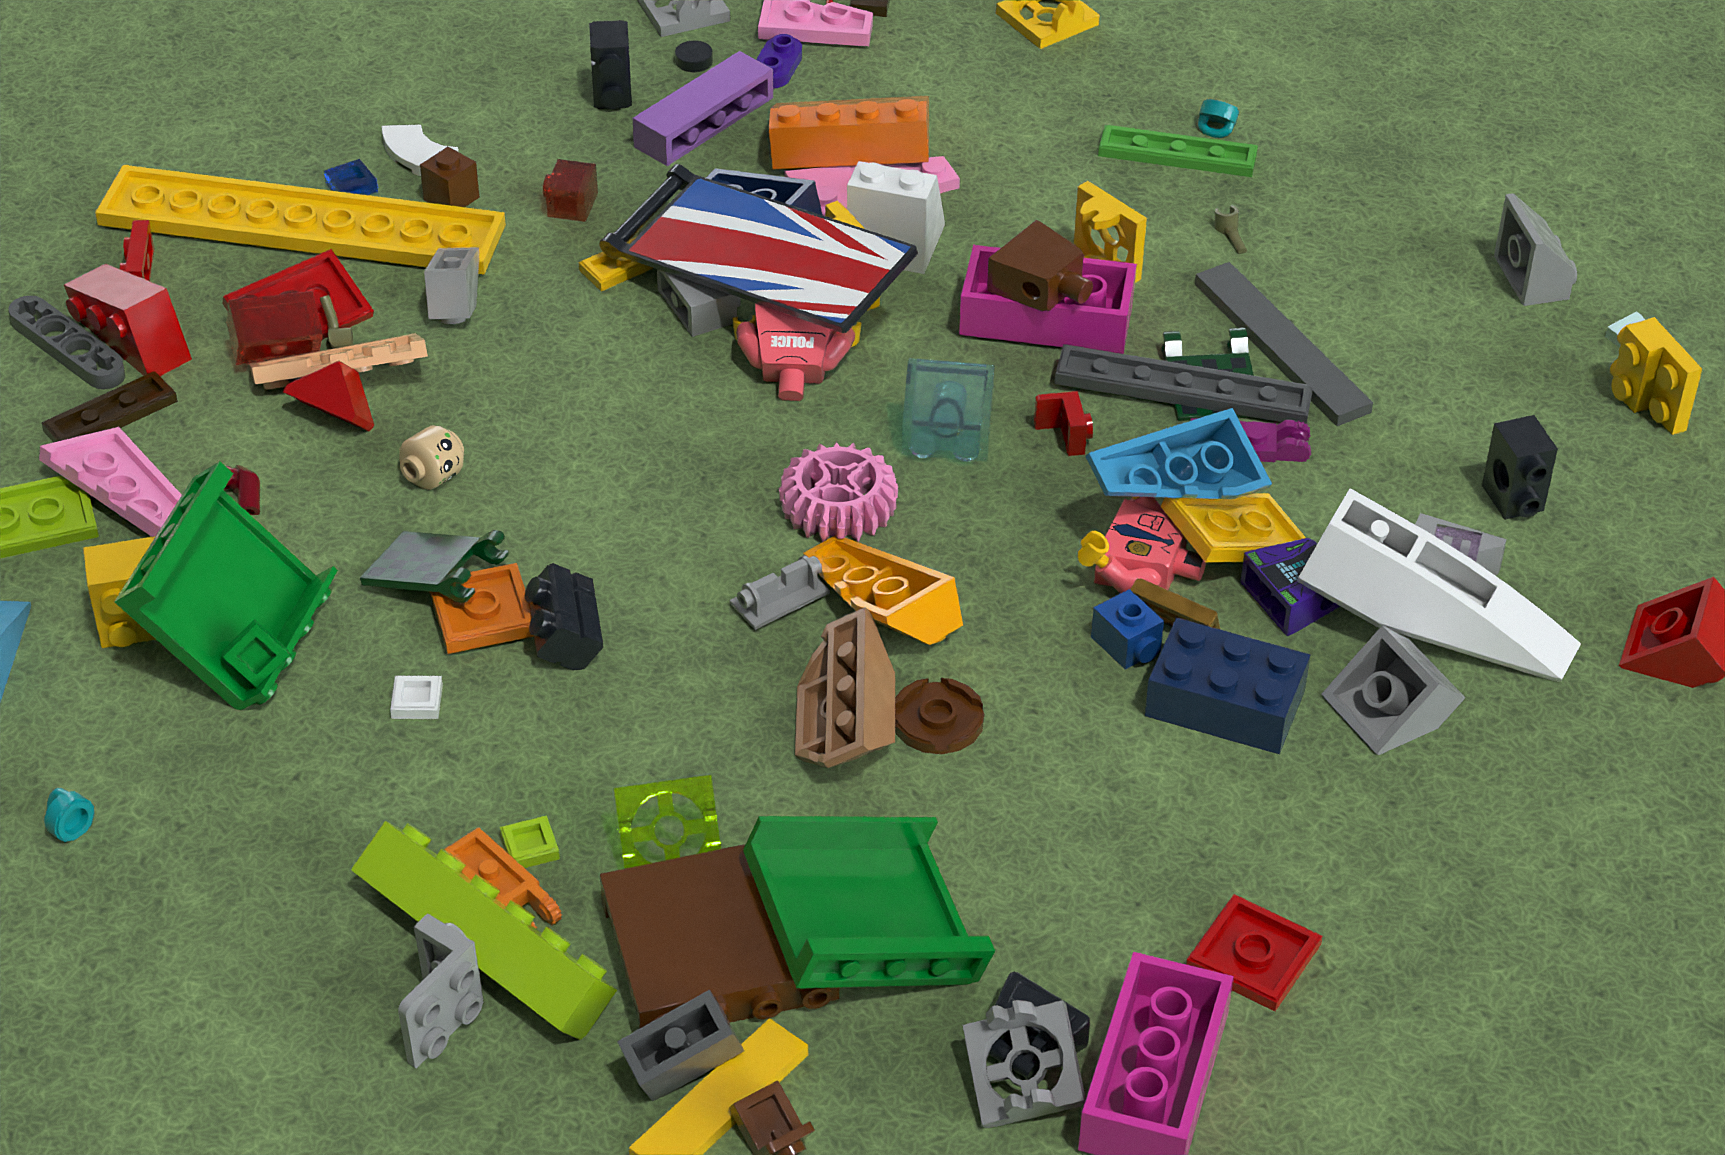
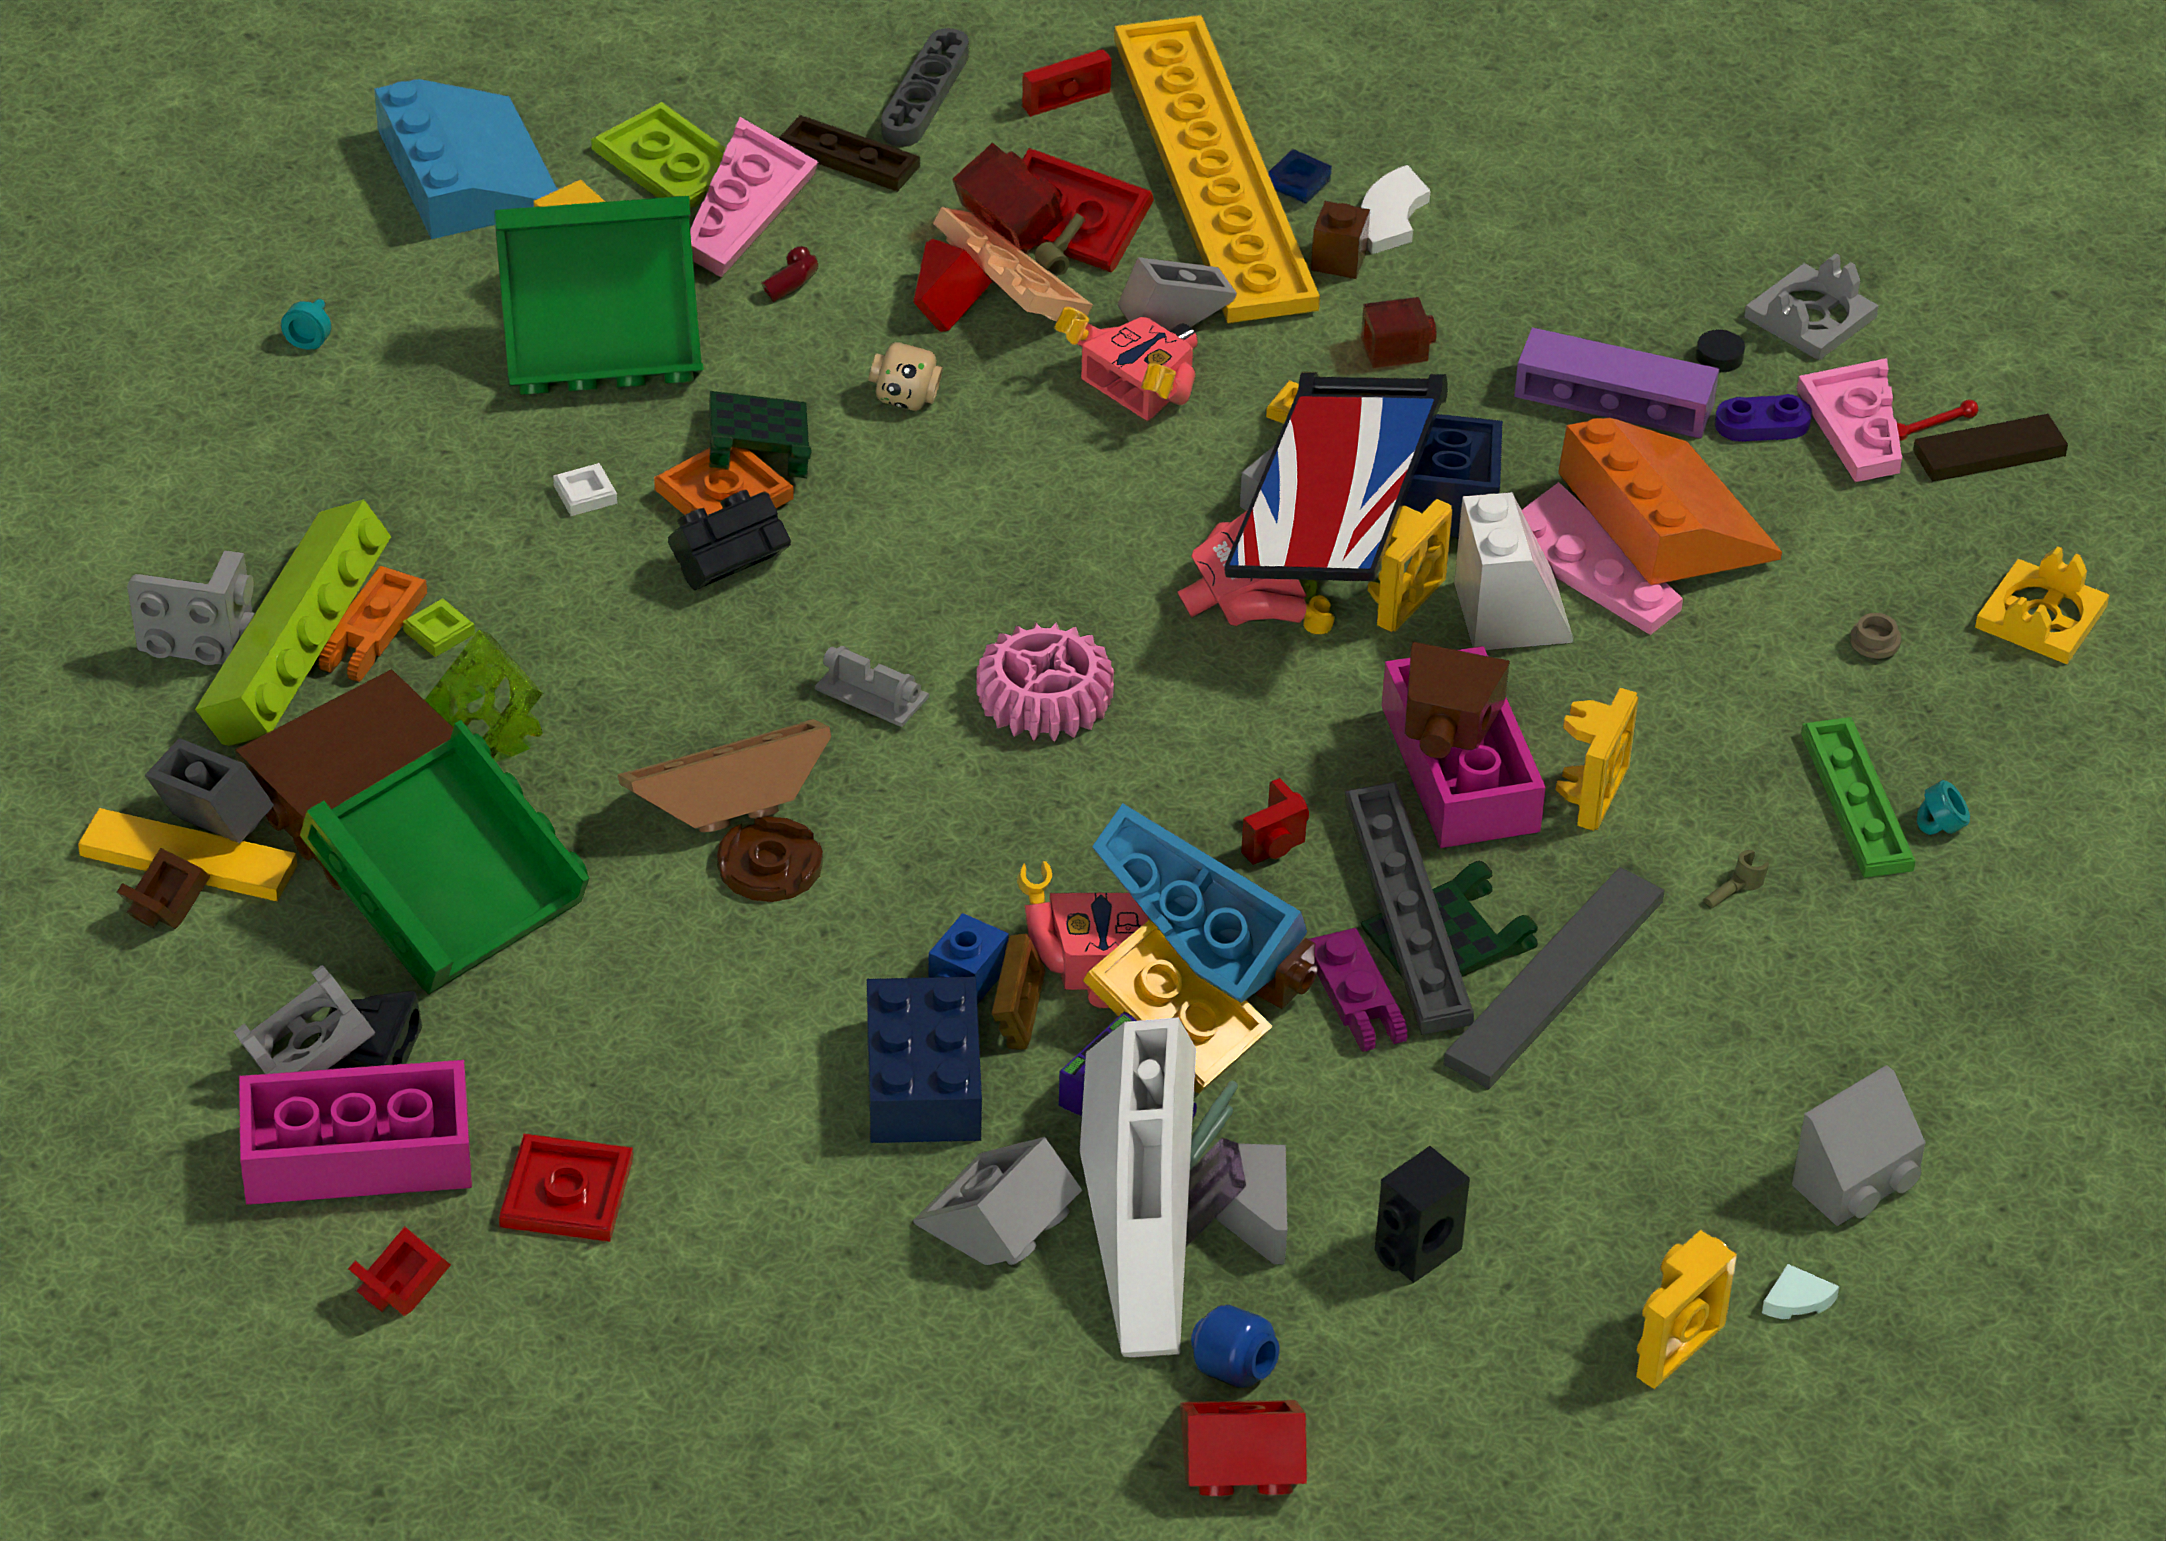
camera: 65 degrees right, 0 degrees up
red wedge [64,264,192,376] -> none
green tile [221,619,290,688] -> none
black brick [589,20,632,109] -> none
light orange wedge [803,535,963,645] -> none
clear light blue slope [902,358,995,462] -> none
none -> red bracket [348,1226,451,1316]
none -> coral torso [1054,307,1198,421]
none -> blue head [1191,1305,1279,1388]
none -> dark tan plate [1850,613,1901,659]

